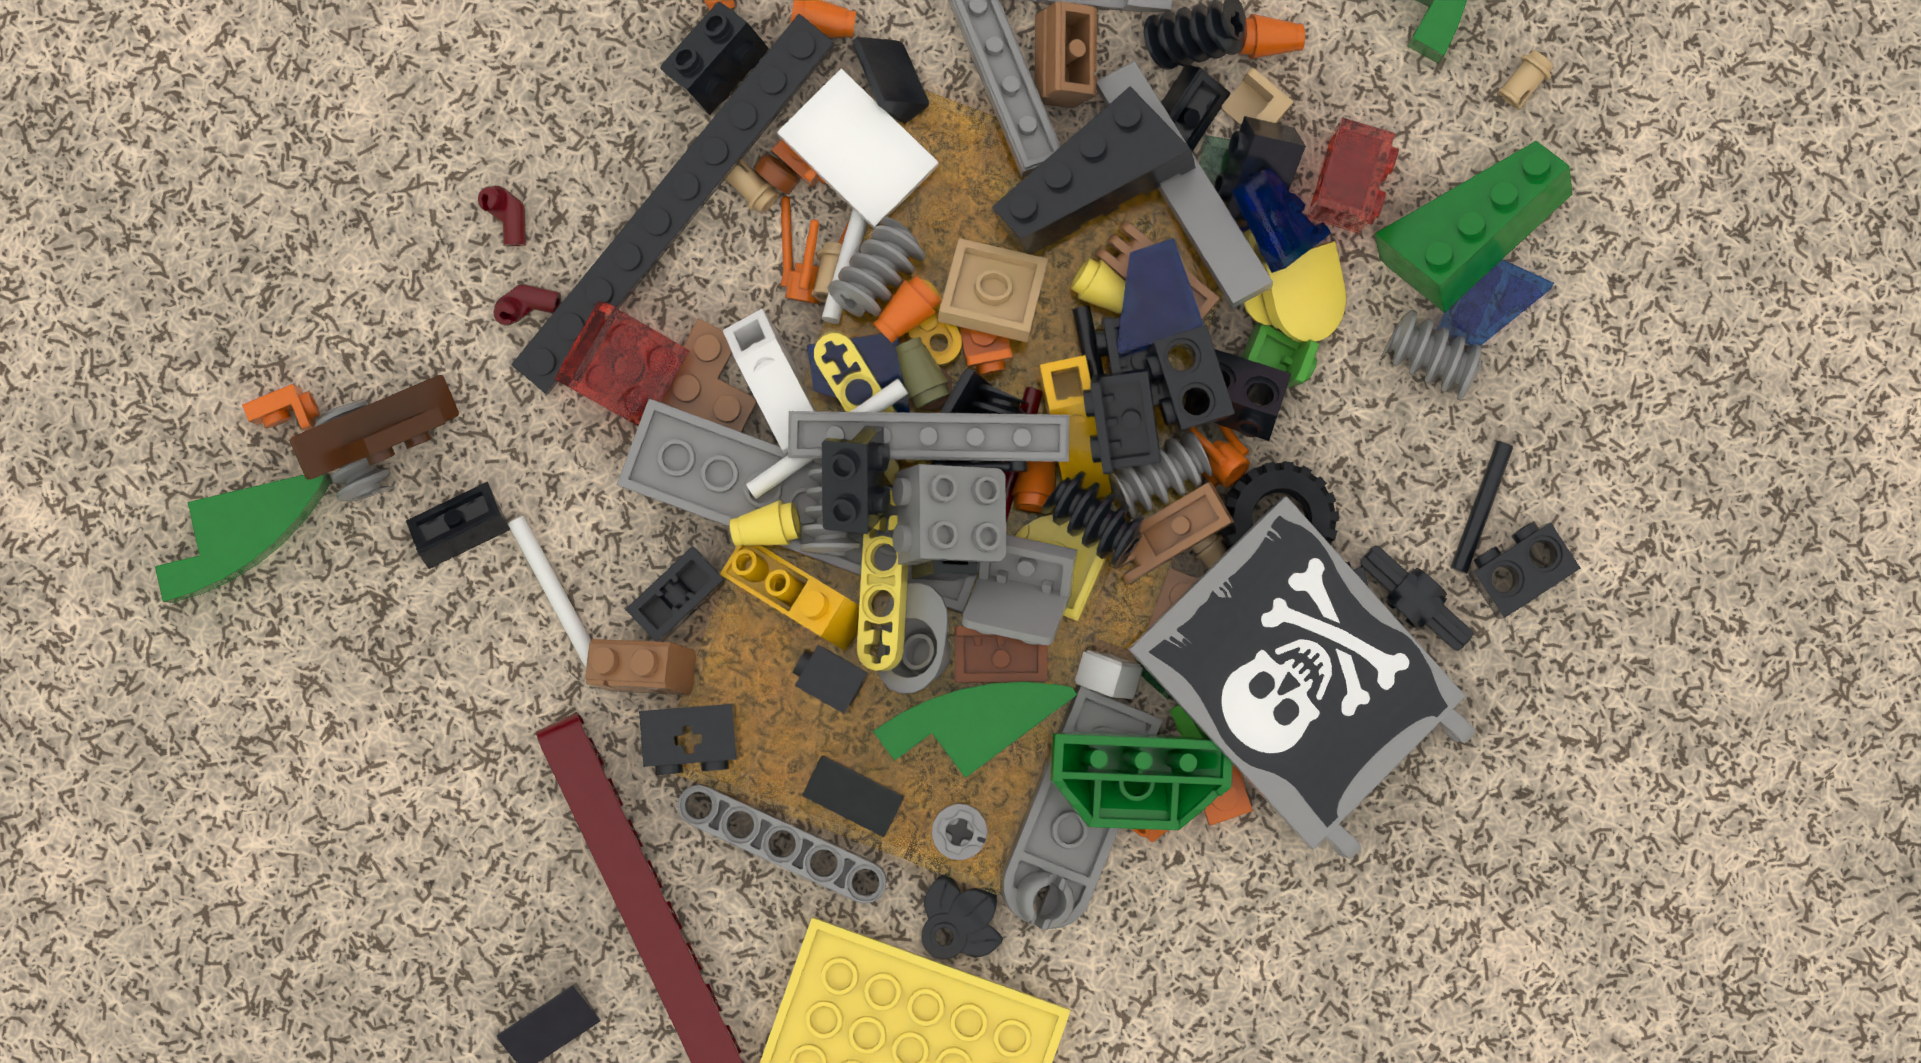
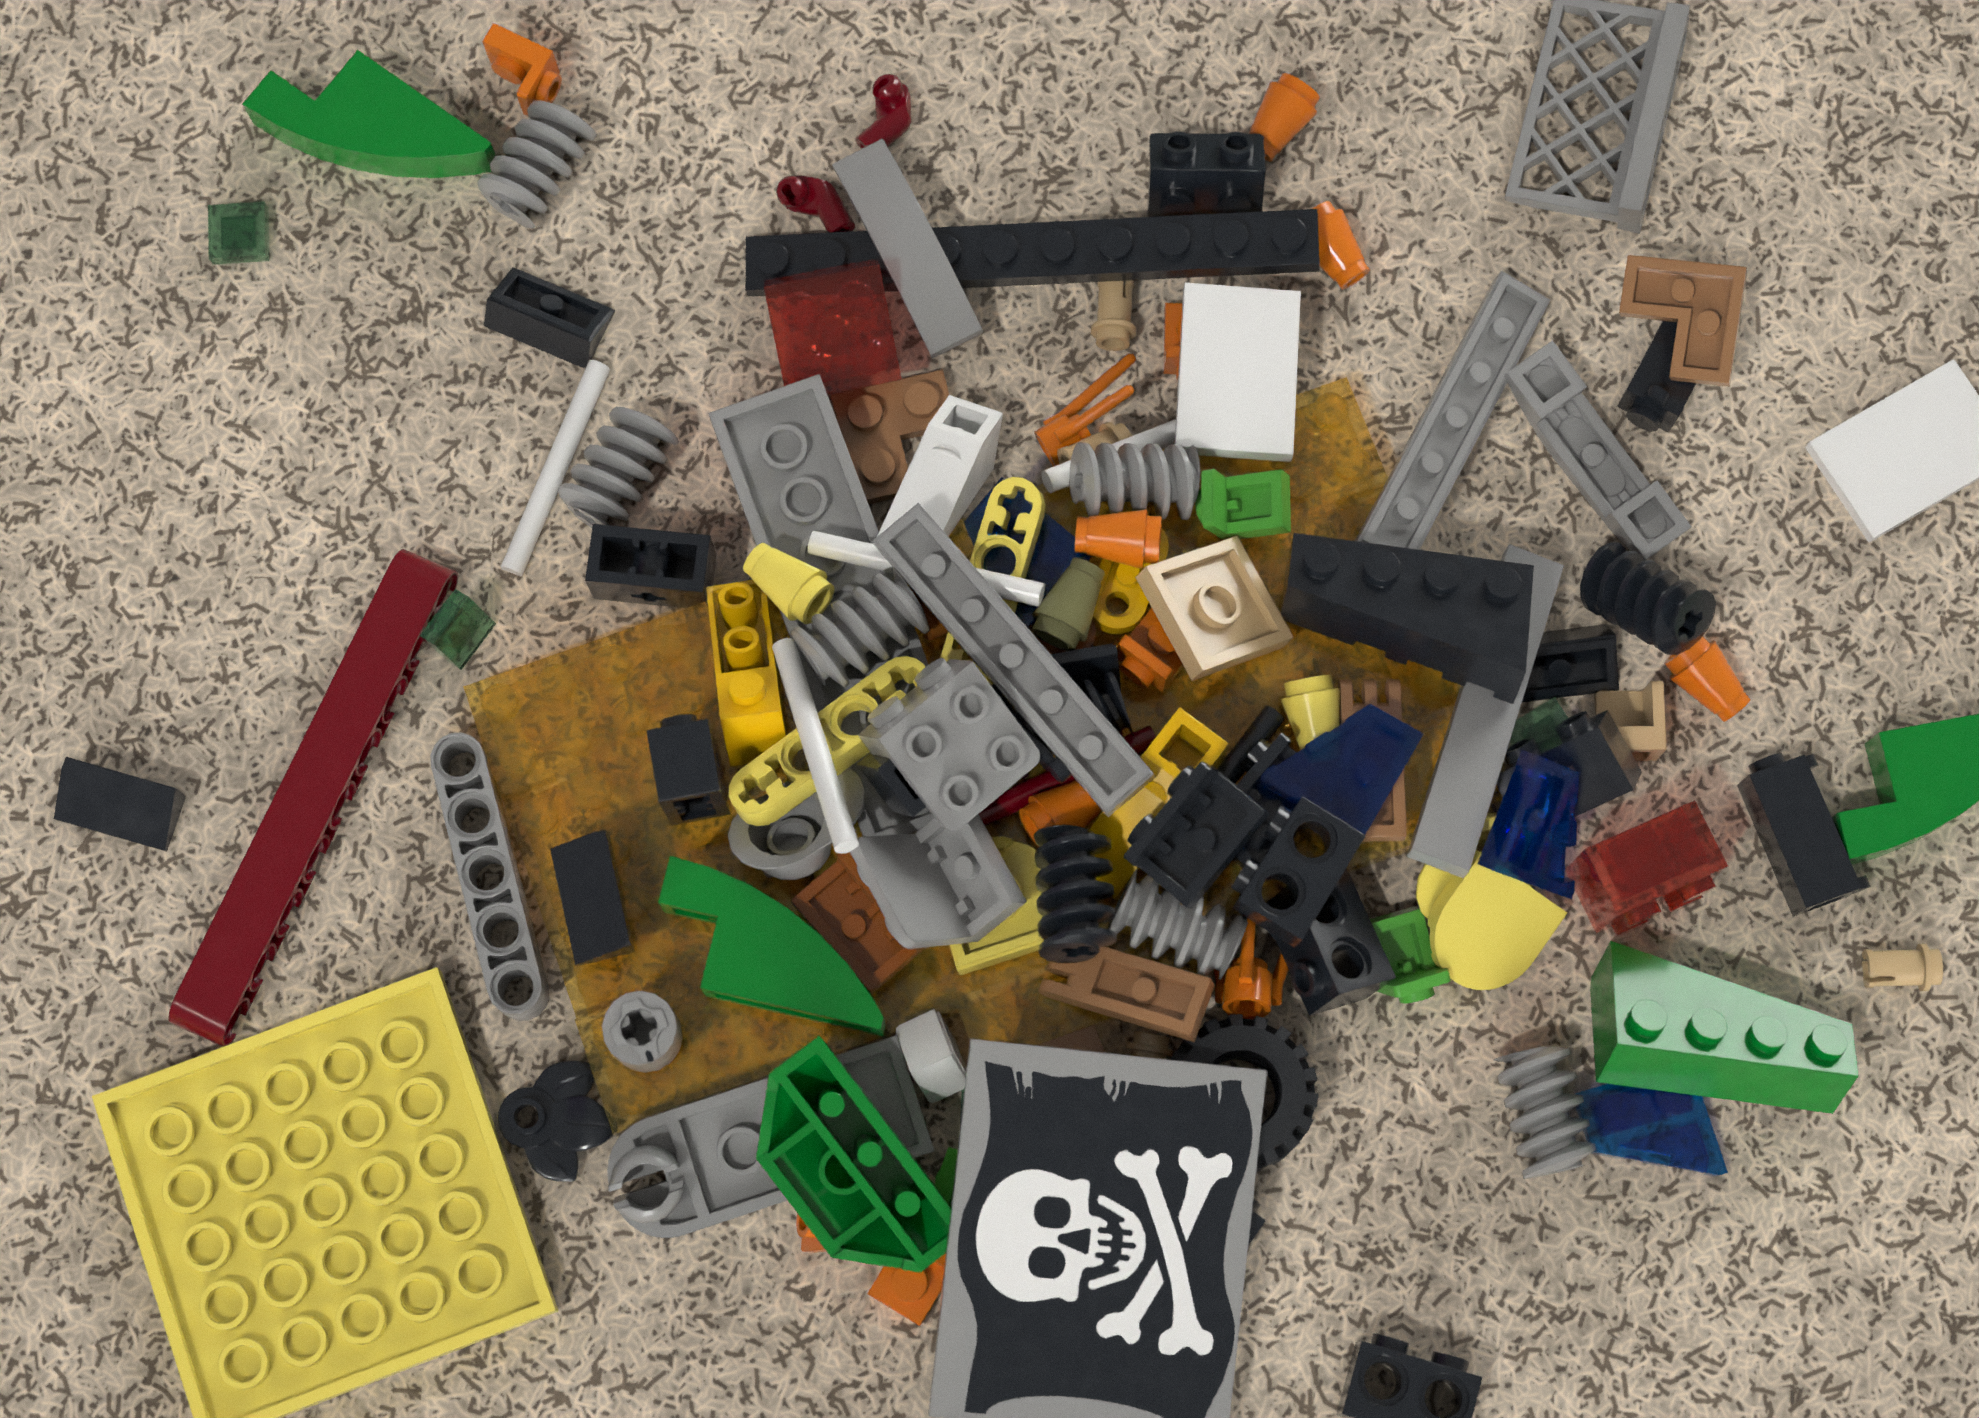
camera: 55 degrees right, 10 degrees down
reddish brown bracket [290,375,459,480] -> none
medium nougat brick [585,639,696,695] -> none
black brick [639,704,739,775] -> none
dark orange tile [754,154,799,195] -> none
black bracket [822,425,890,534] -> none
black slope [852,37,929,124] -> none
medium nougat brick [1035,1,1097,108] -> none
black axle [1360,545,1473,651] -> none
black bar [1450,441,1513,574] -> none
none -> clear green tile [208,201,269,265]
none -> clear green tile [420,589,496,670]
none -> light grey piece [558,407,679,528]
none -> white bar [772,638,859,853]
none -> light grey slope [832,139,983,359]
none -> bright green bracket [1195,469,1291,540]
none -> black brick [1737,753,1871,917]

